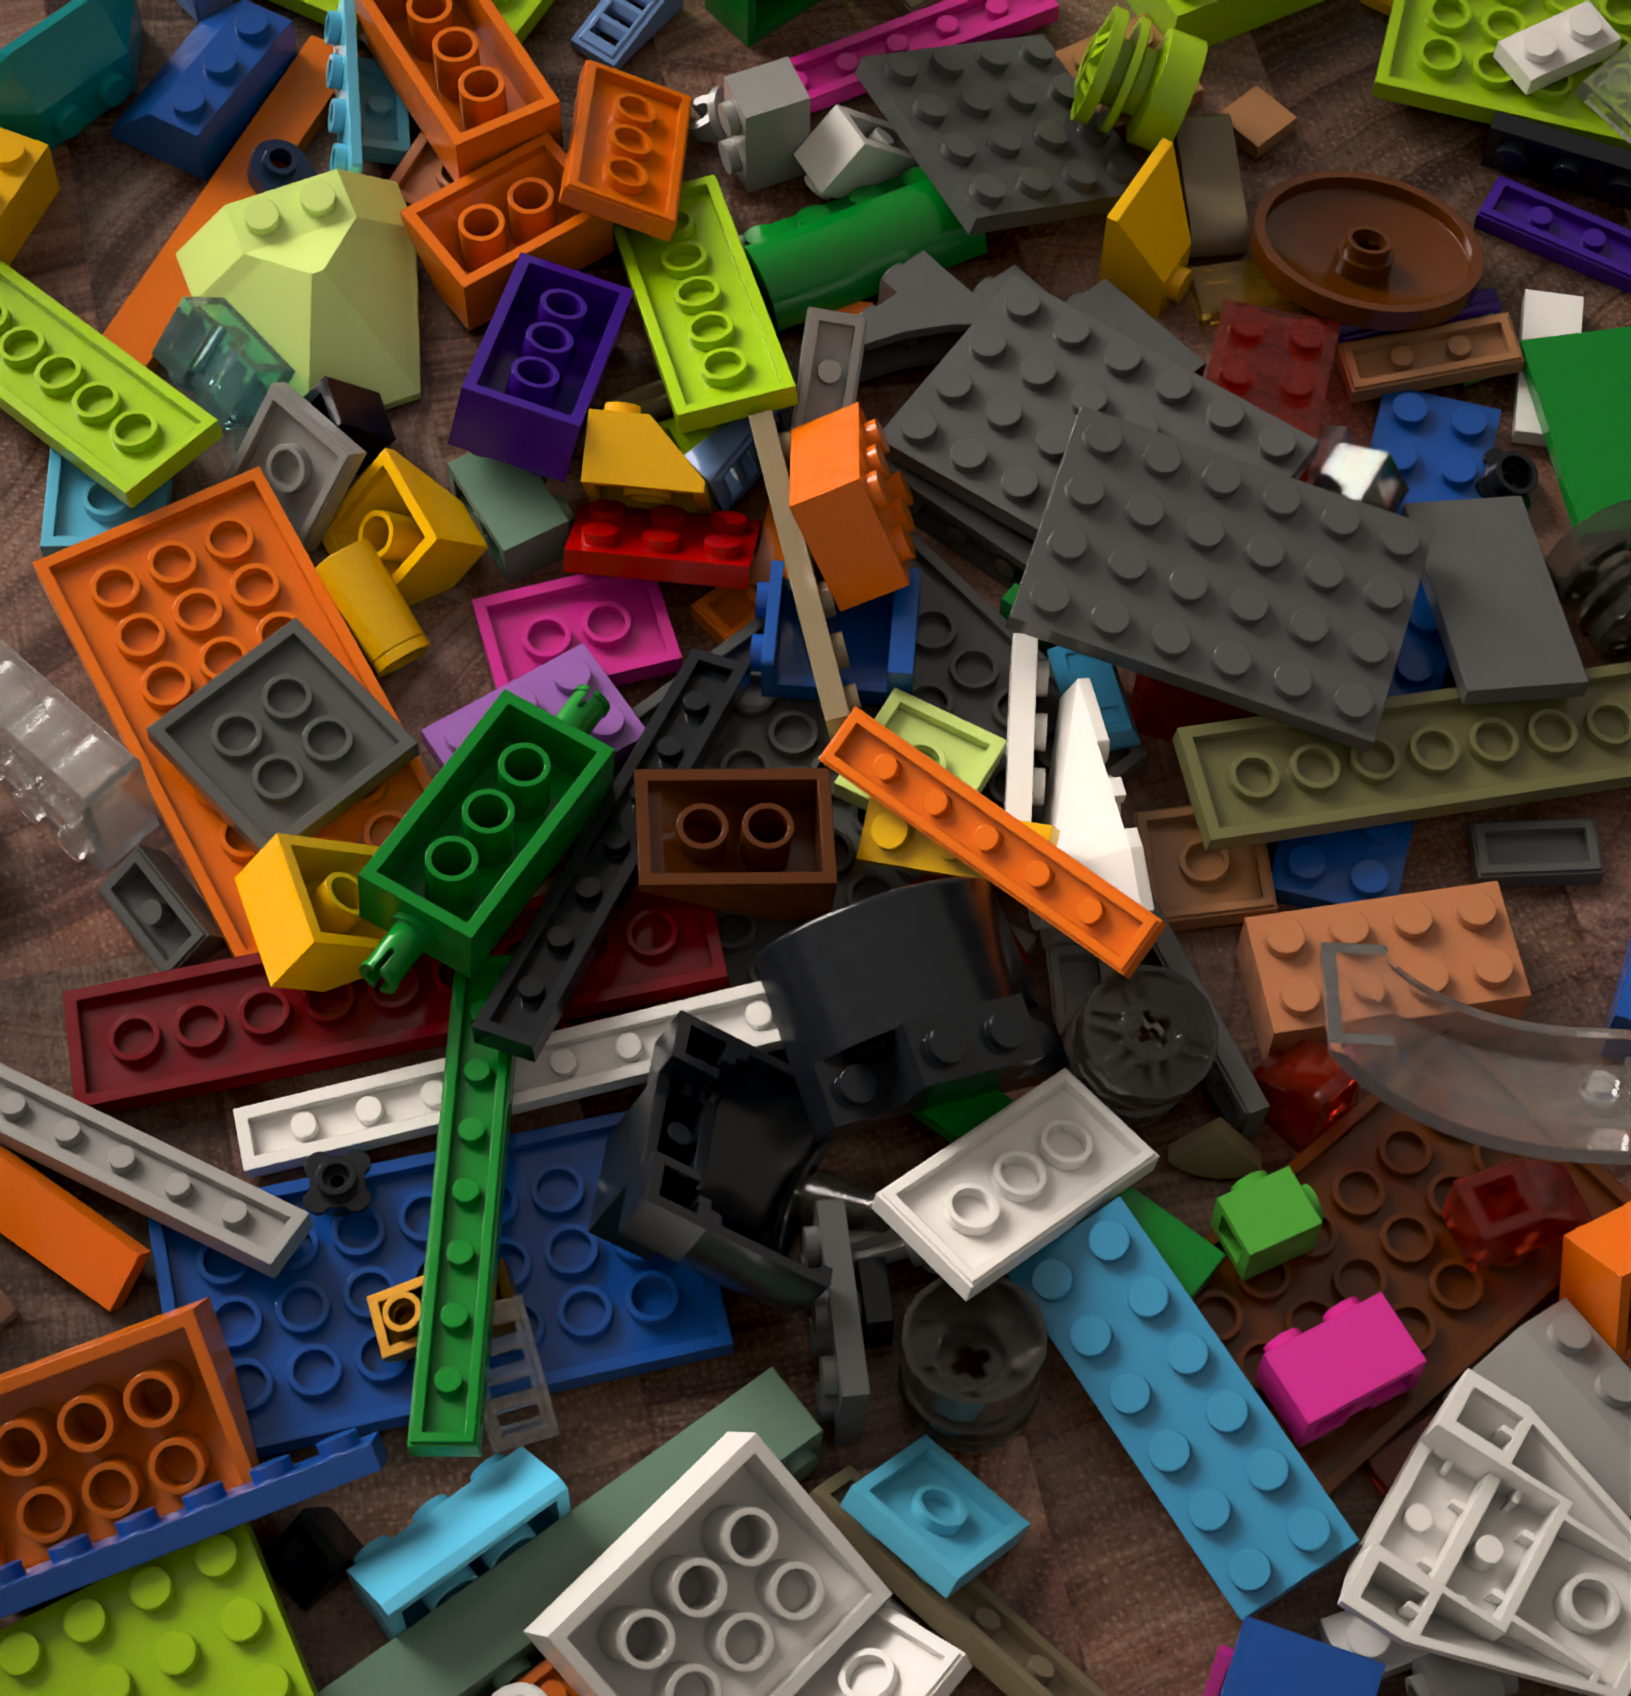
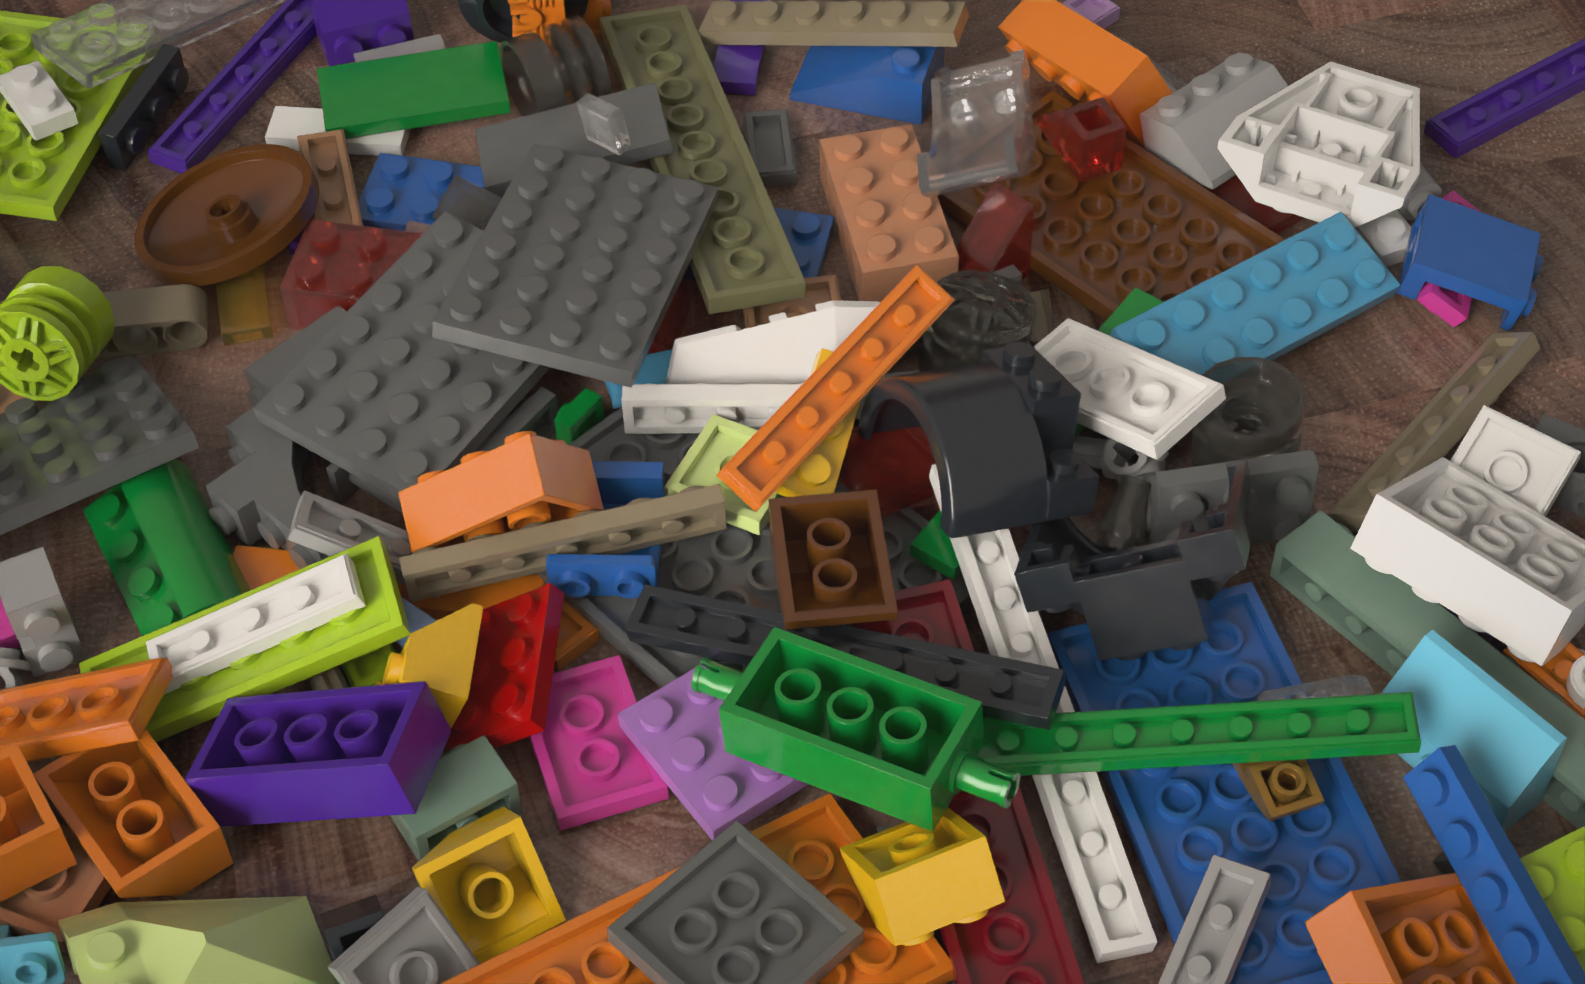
camera: 90 degrees left, 10 degrees down
black plate [303,1150,372,1217] -> none
yellow pin [315,538,432,677] -> none
white slope [793,104,919,200] -> none
medium azure plate [840,1434,1031,1599] -> none
yellow slope [1098,138,1194,319] -> none
bright green brick [1210,1166,1324,1282] -> none
dark pink brick [1255,1292,1427,1448] -> none
black plate [1476,448,1538,510] -> none
none -> white tile [146,553,366,694]
none -> clear tile [576,93,631,156]

